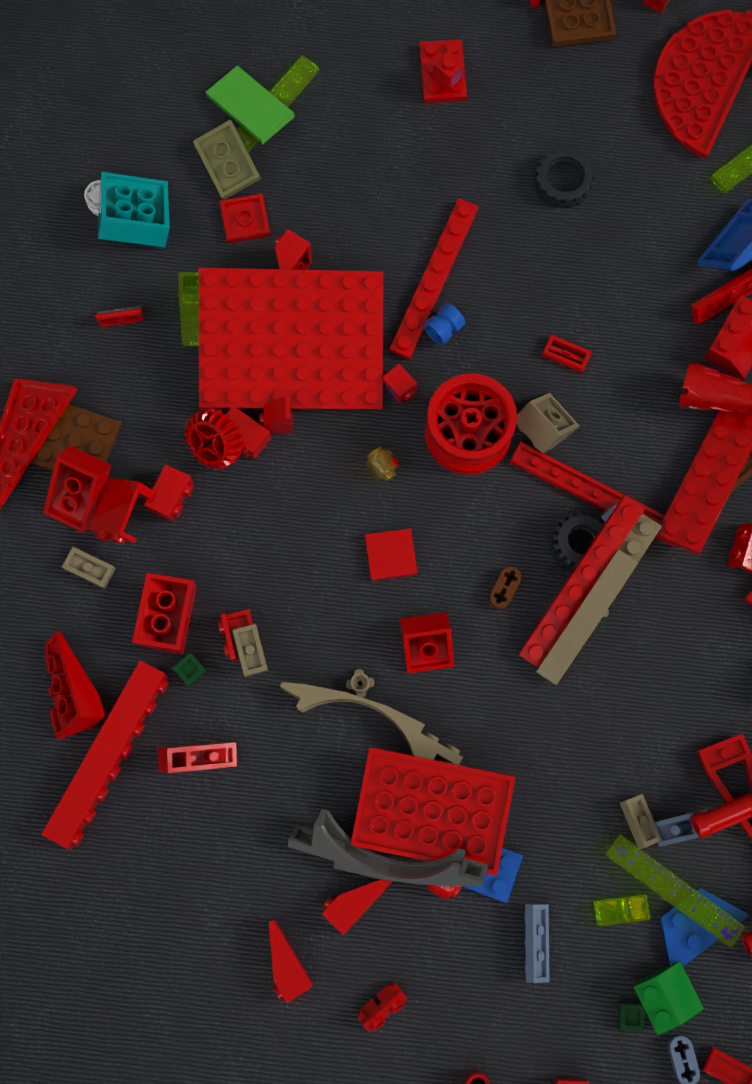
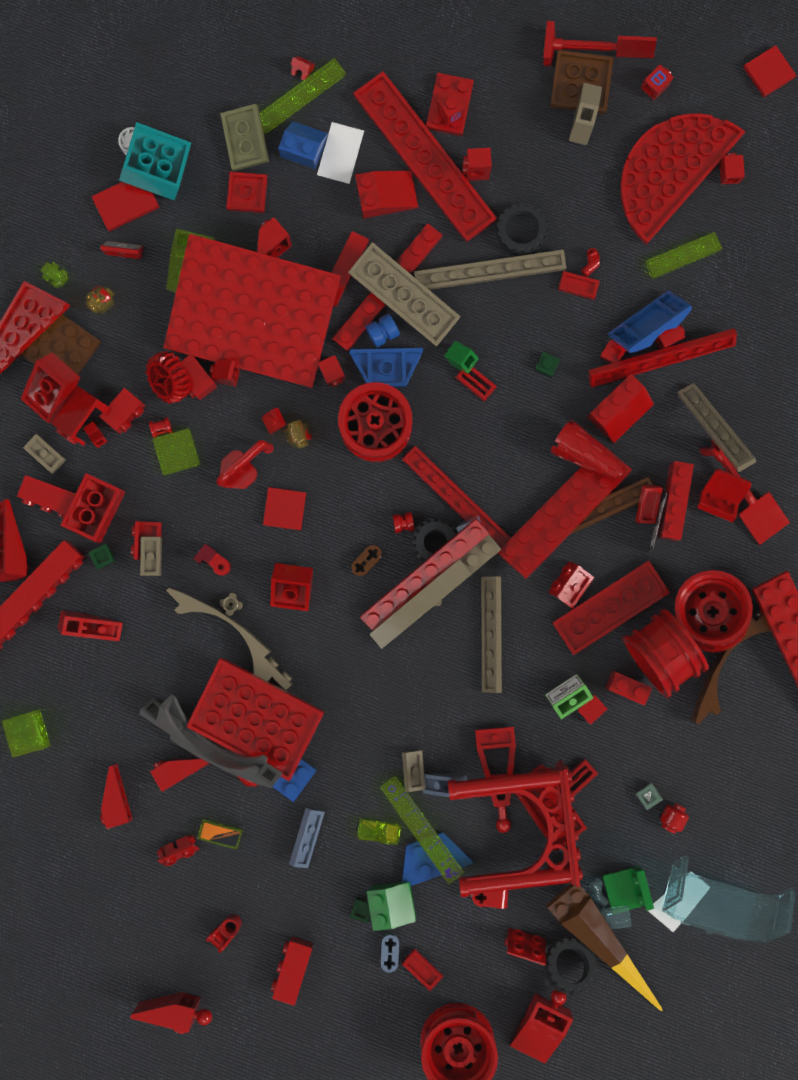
camera: 15 degrees right, 10 degrees up
bright green tile [206,66,295,144] -> none
dark tan slope [516,393,580,453] -> none
none -> clear neon green bracket [2,709,50,758]
none -> red brick [17,475,75,518]
none -> clear neon green piece [40,262,69,288]
none -> red piece [83,422,108,448]
none -> clear yellow head [85,286,114,314]
none -> red tile [91,182,160,232]
none -> red bush [149,417,173,438]
none -> clear neon green tile [152,428,200,476]
none -> leg [193,544,231,576]
none -> slope [197,819,243,849]
none -> red piece [216,440,274,489]
none -> red plate [262,408,286,434]
none -> blue slope [278,121,328,169]
none -> red tile [291,56,315,80]
none -> white sticker [317,122,364,184]
none -> red tile [331,231,369,307]
none -> dark tan plate [348,242,461,346]
none -> blue wing [350,348,423,388]
none -> red plate [353,71,497,243]
none -> red slope [355,171,418,219]
none -> red wheel [393,512,415,534]
none -> dark tan plate [414,250,566,290]
none -> green brick [444,341,479,374]
none -> red brick [462,148,492,181]
none -> dark tan plate [481,577,502,693]
none -> dark green plate [535,351,560,378]
none -> red tile [558,271,600,300]
none -> dark tan slope [568,83,602,145]
none -> red arm [581,248,600,277]
none -> red plate [600,339,626,364]

